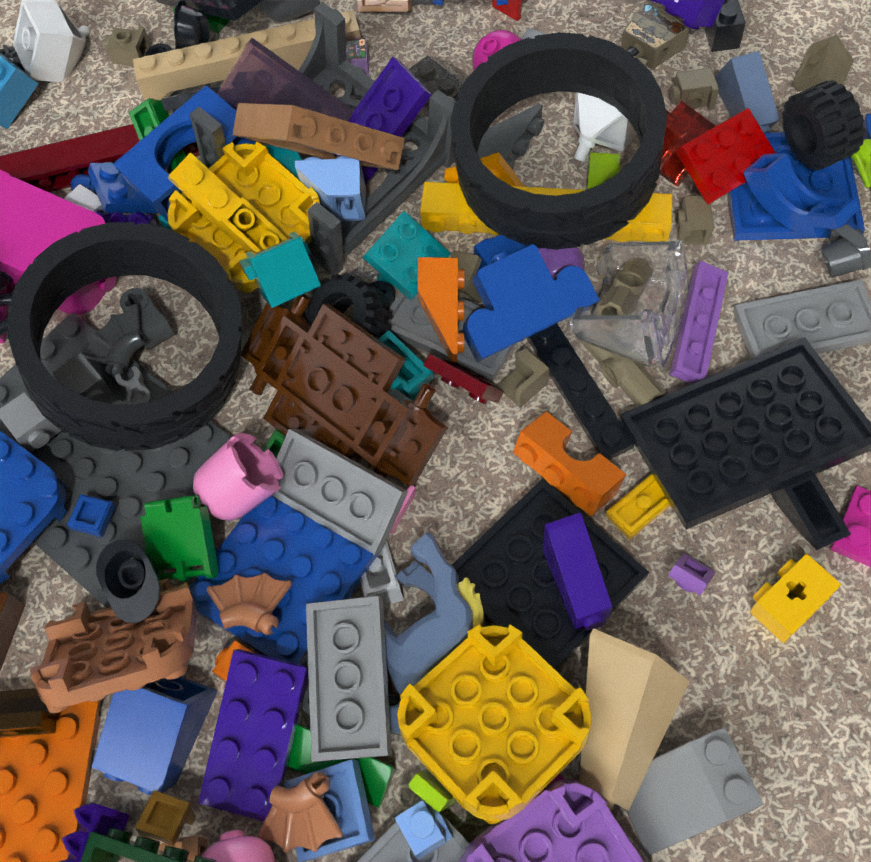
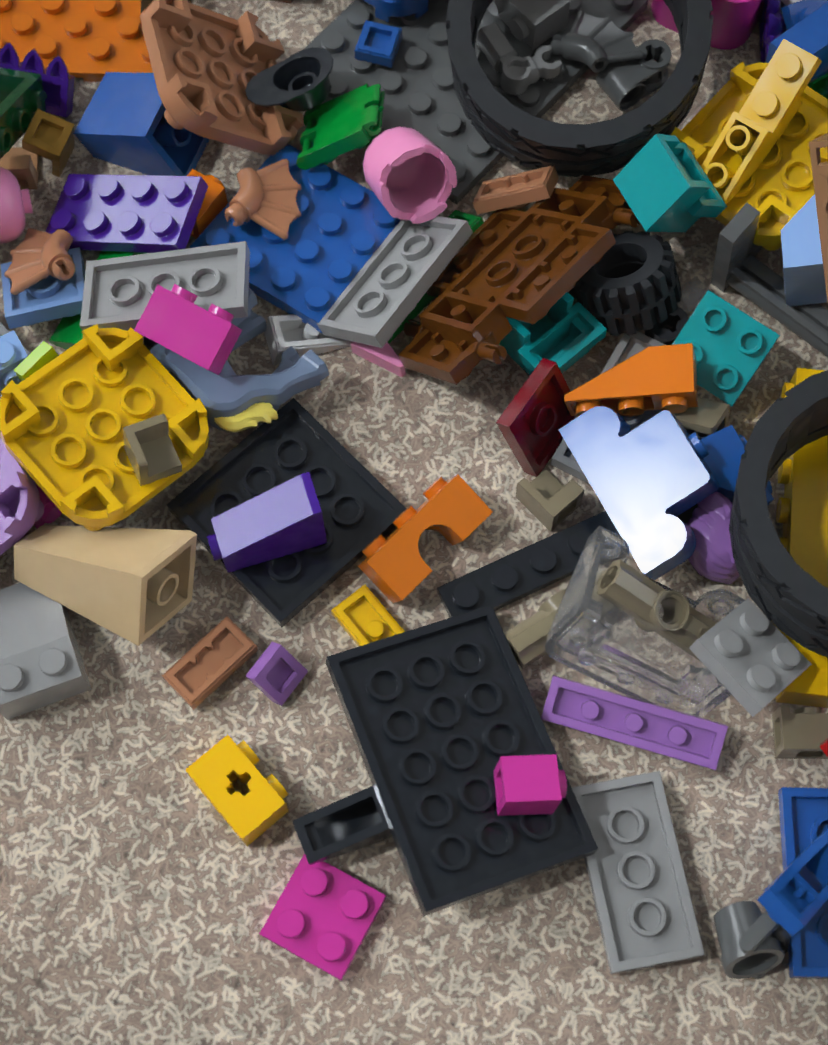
camera: 85 degrees right, 5 degrees up
none -> dark tan panel [123,414,182,486]
none -> dark pink brick [134,284,242,375]
none -> nougat plate [162,616,258,710]
none -> nougat plate [472,166,559,215]
none -> dark pink brick [493,754,567,816]
none -> light grey plate [689,598,812,717]

